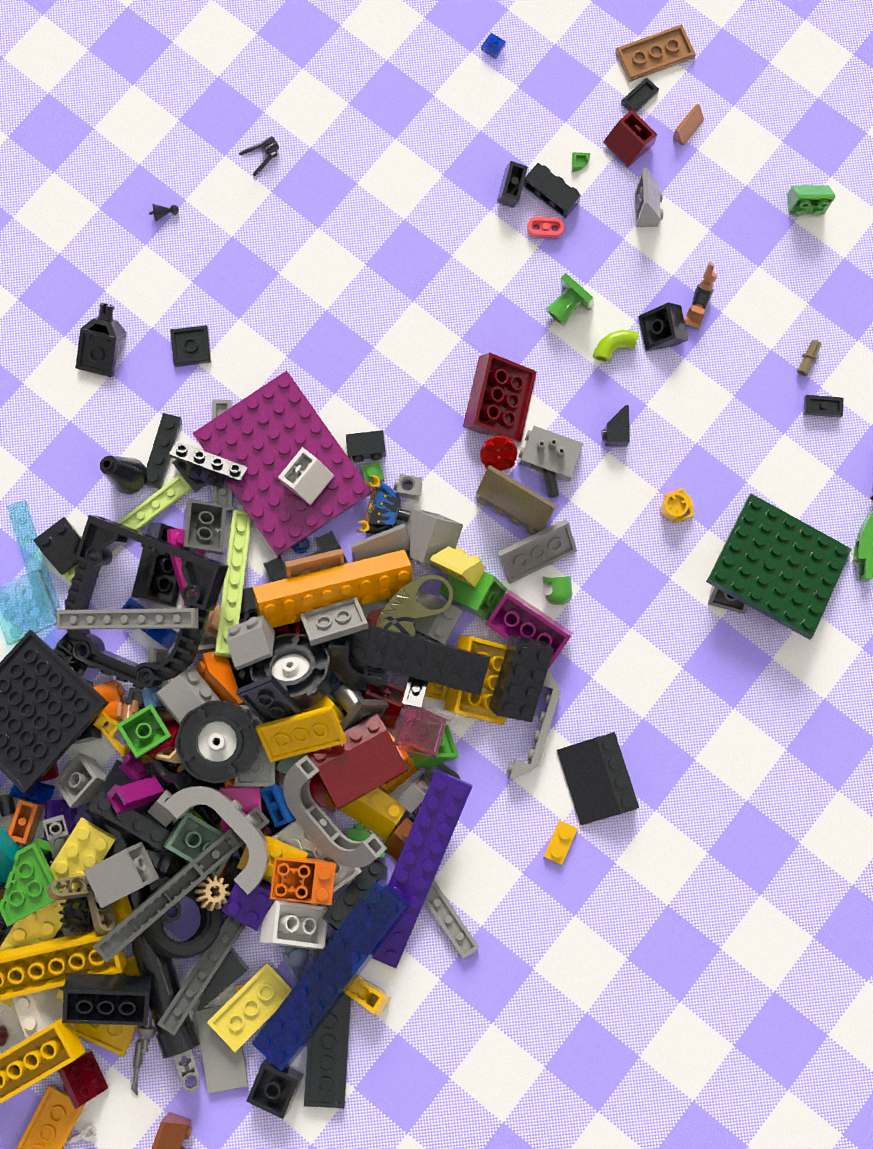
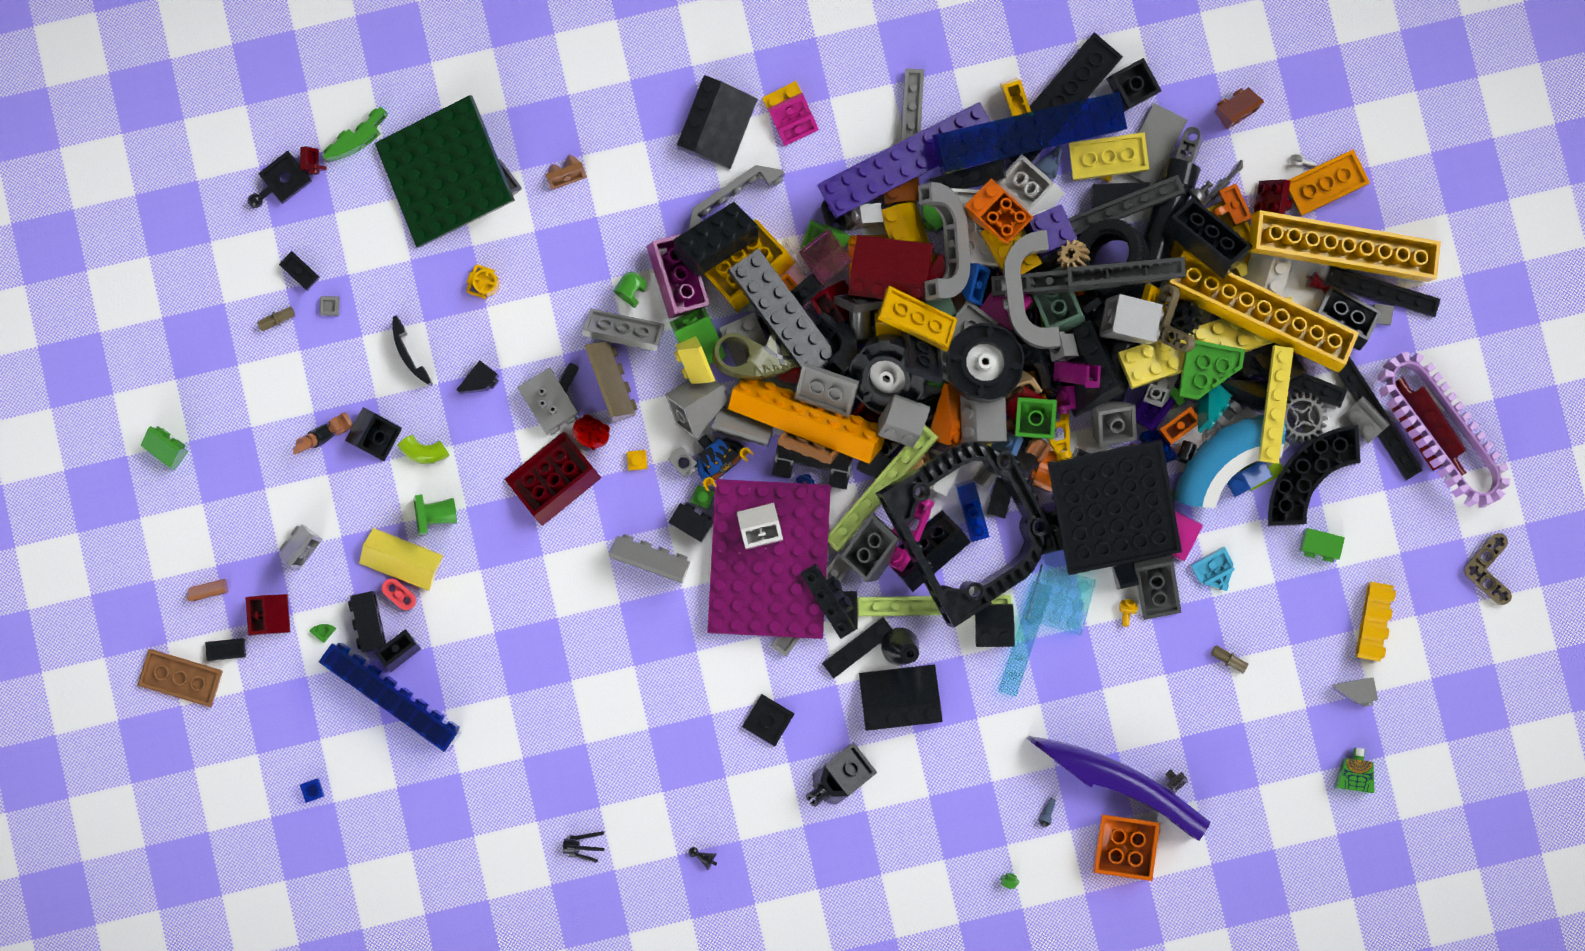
camera: 135 degrees left, 5 degrees up
light grey tile [57,608,198,630] -> none
none -> clear blue brick [318,642,463,752]
none -> light grey tile [319,296,340,316]
none -> light yellow slope [359,528,444,591]
none -> black slope [392,315,433,386]
none -> medium nougat tile [545,154,587,190]
none -> light grey slope [609,534,691,584]
none -> yellow plate [627,450,648,471]
none -> dark pink slope [768,93,819,146]
none -> black slope [859,664,943,731]
none -> black plate [986,477,1011,519]
none -> orange plate [1212,183,1252,226]

